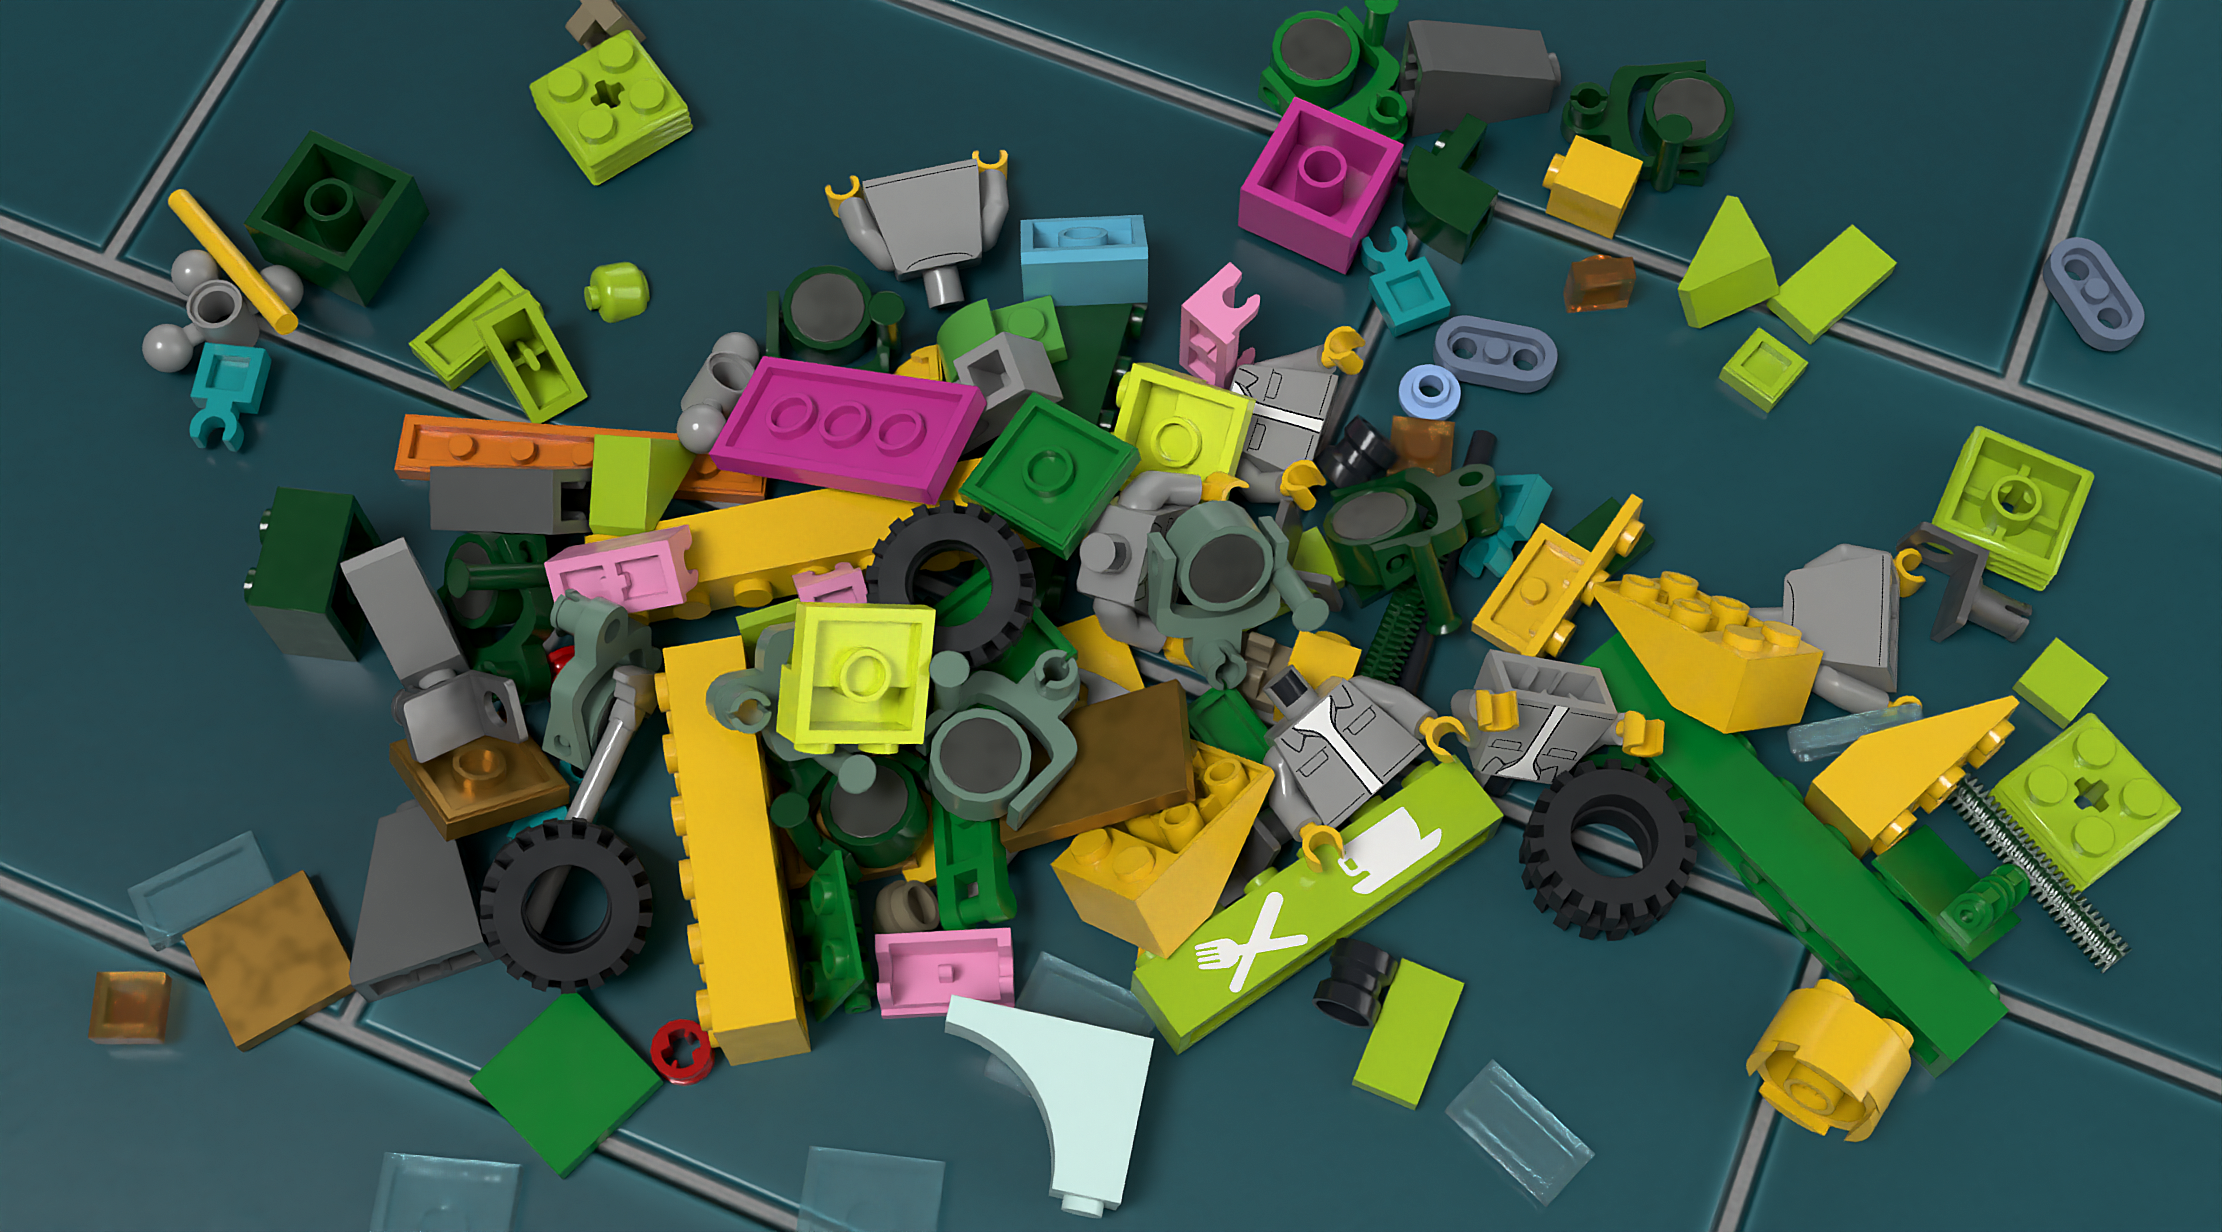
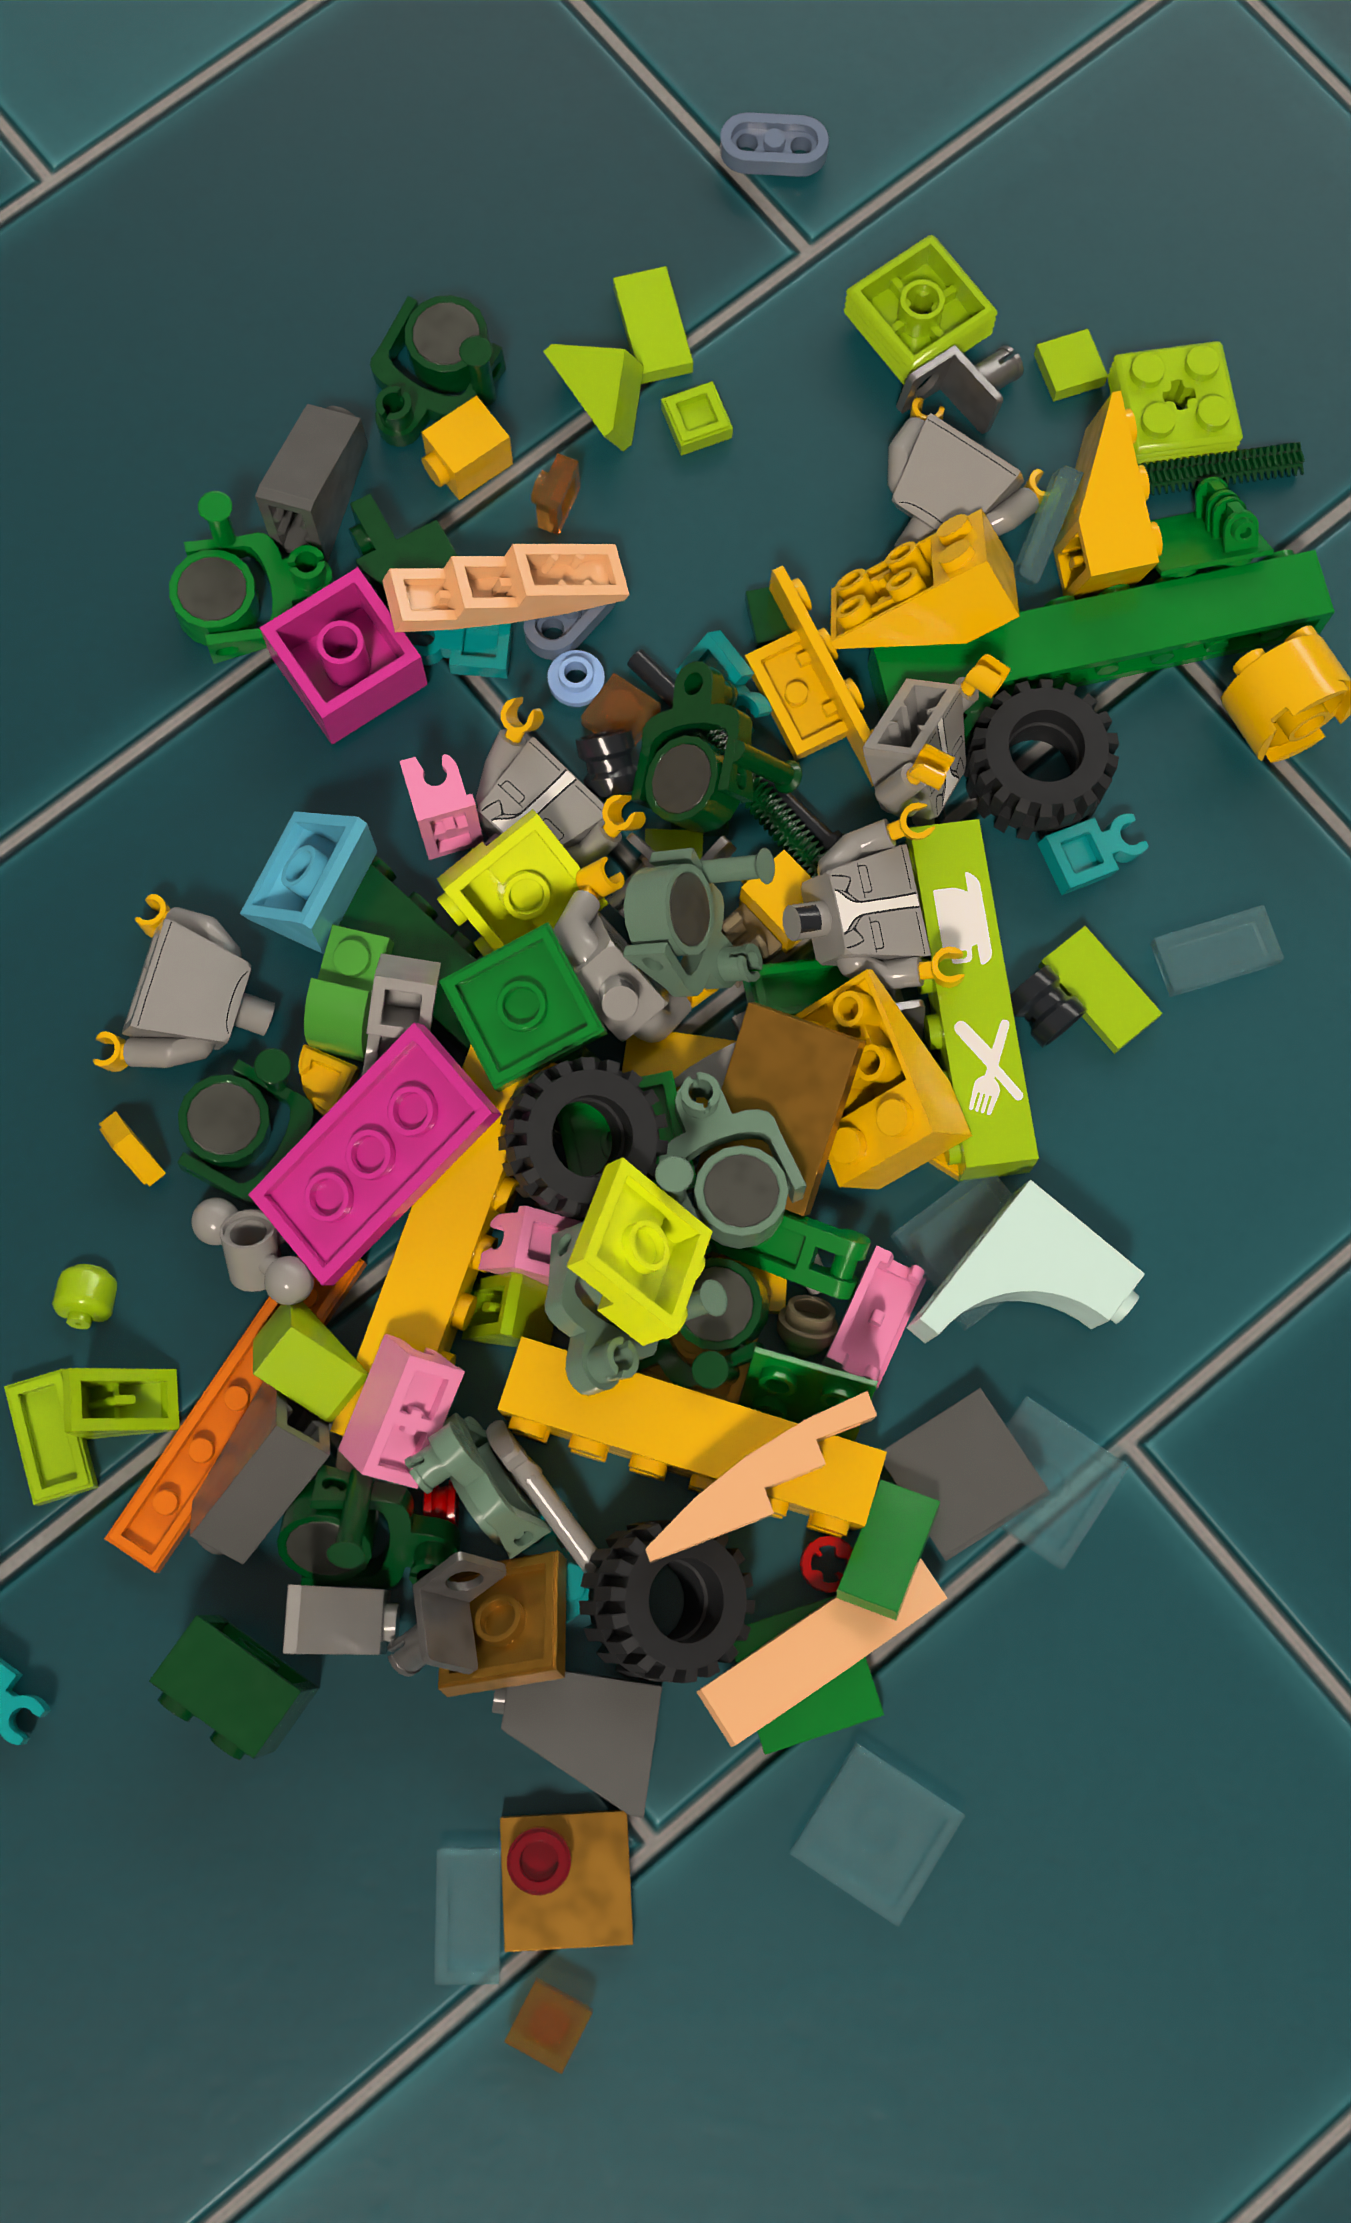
camera: 65 degrees left, 10 degrees up
none -> yellow tile [99,1111,166,1187]
none -> light nougat slope [382,544,630,633]
none -> dark red tile [507,1826,572,1895]
none -> light nougat slope [645,1391,877,1563]
none -> light nougat slope [696,1558,947,1747]
none -> green tile [837,1480,940,1621]
none -> dark grey tile [883,1388,1050,1561]
none -> teal plate [1037,813,1149,896]

